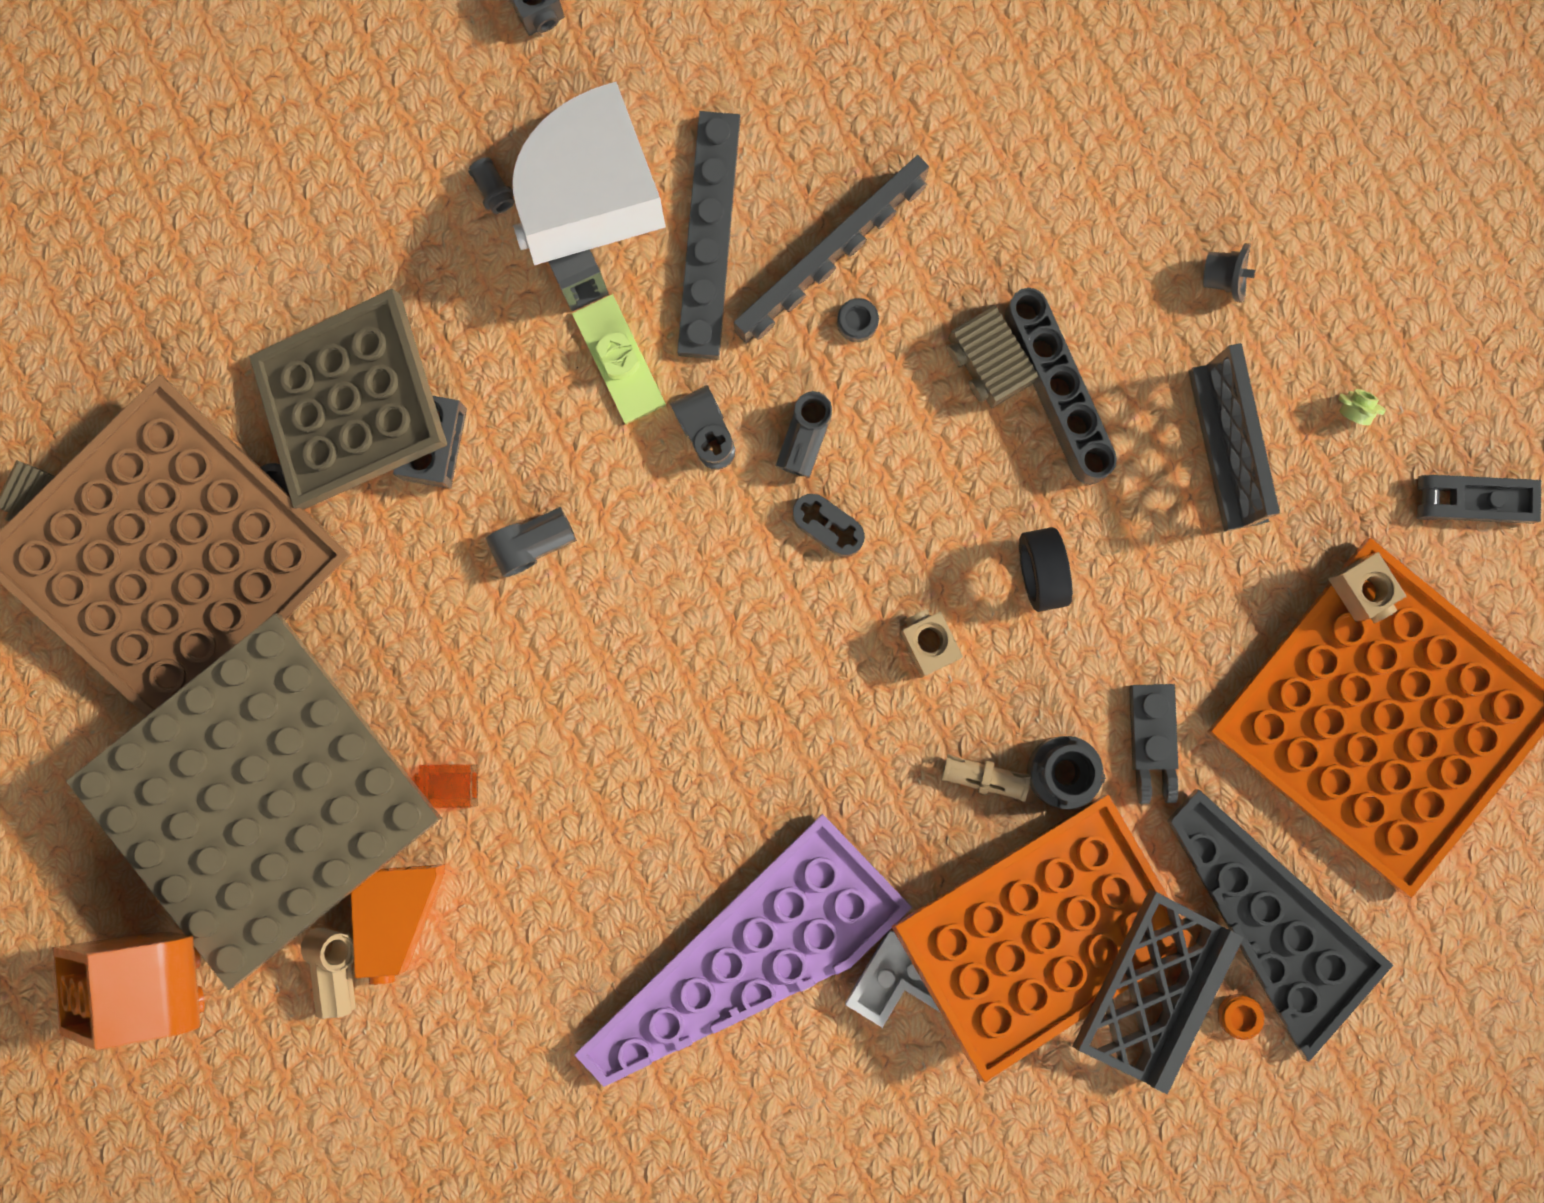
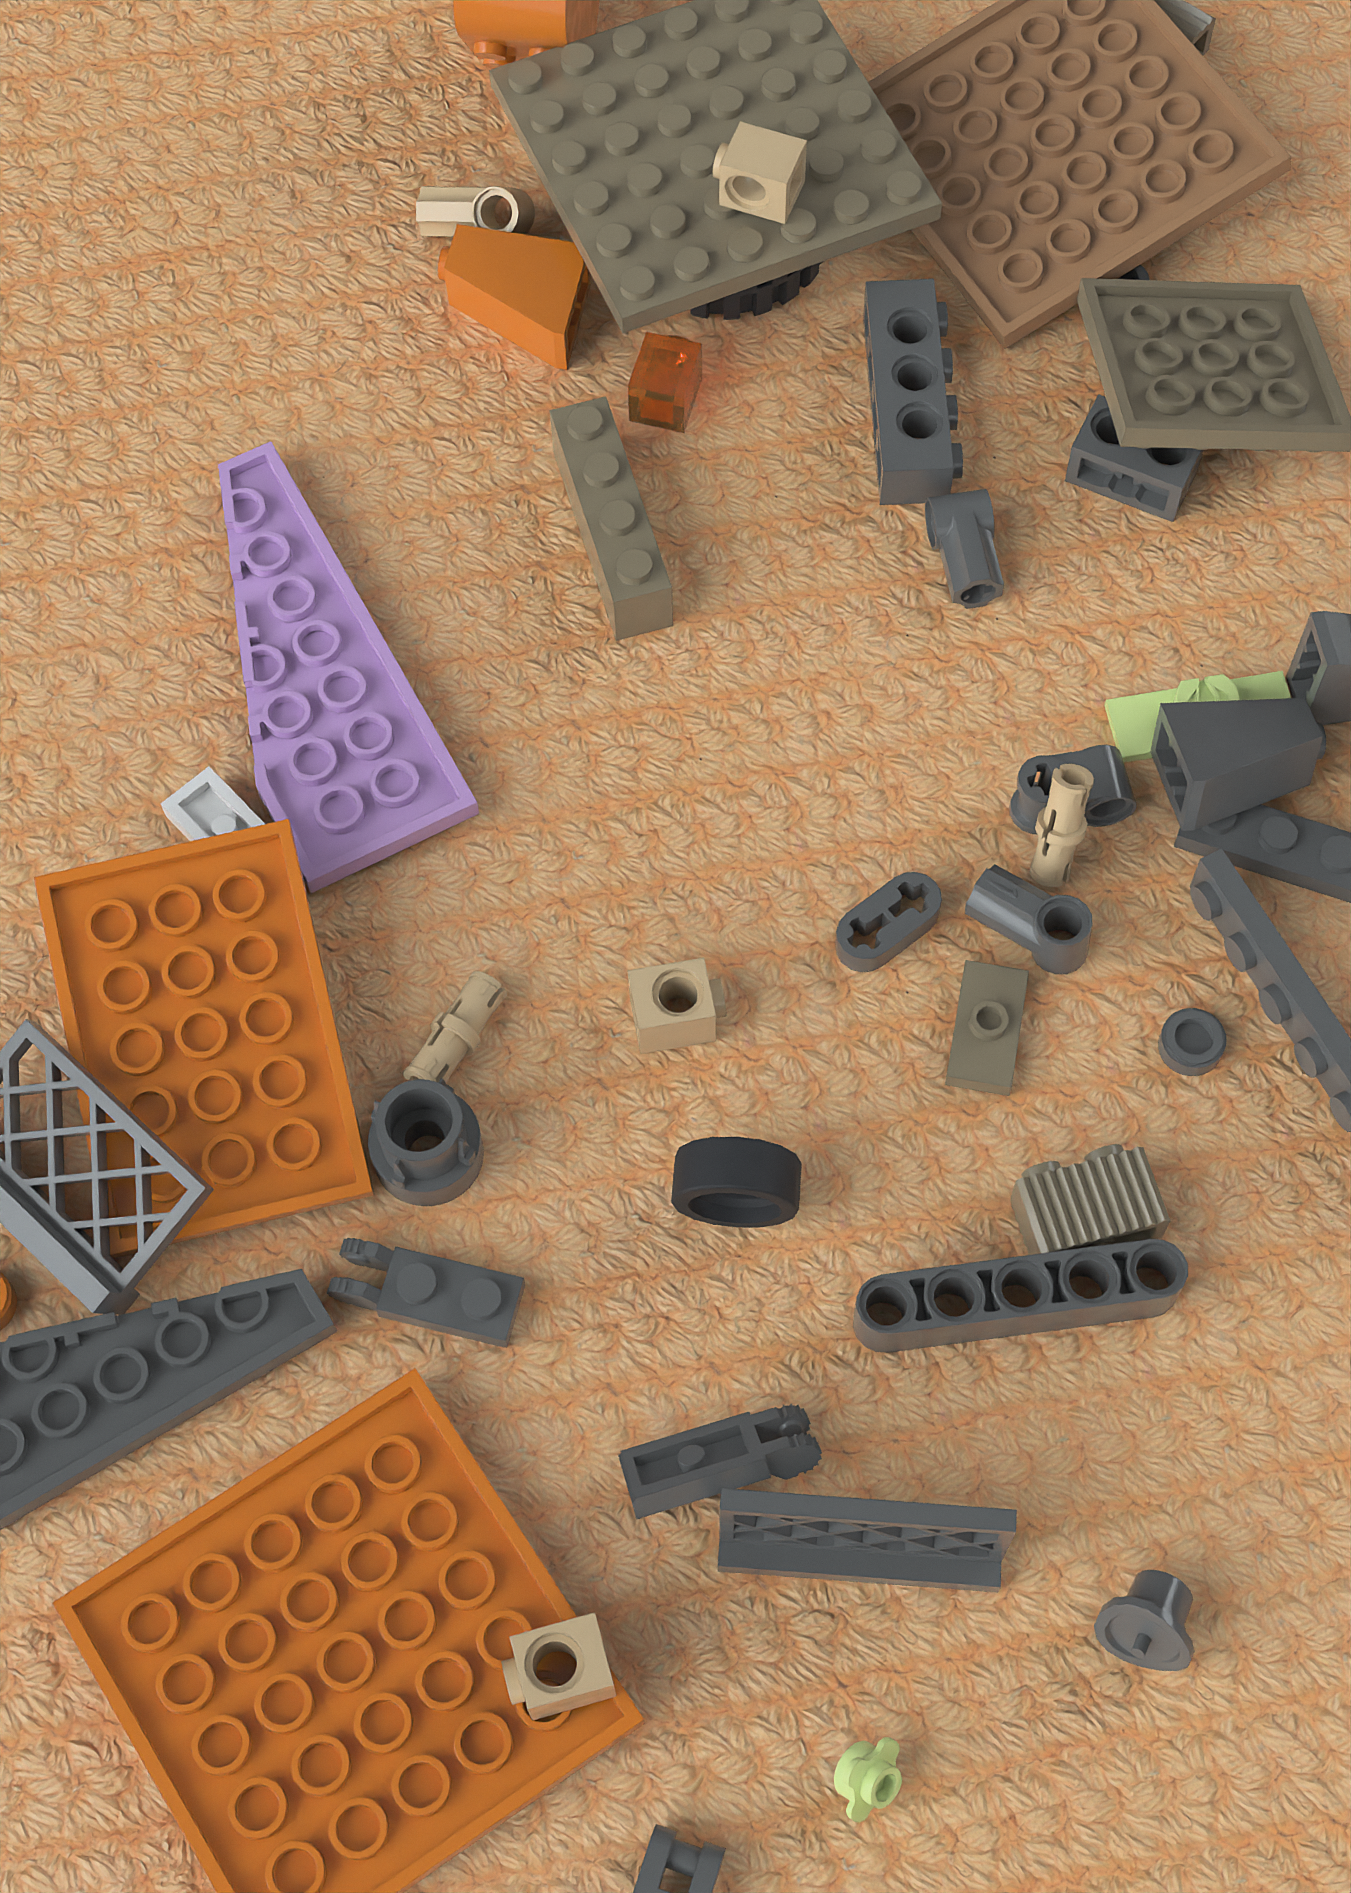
camera: 105 degrees right, 20 degrees down
none -> dark tan brick [549,396,673,641]
none -> dark grey hinge [618,1403,822,1519]
none -> tan brick [713,121,807,224]
none -> dark grey brick [863,279,963,505]
none -> dark tan plate [945,960,1029,1096]
none -> tan pin [1029,764,1094,887]
none -> dark grey slope [1150,698,1326,831]

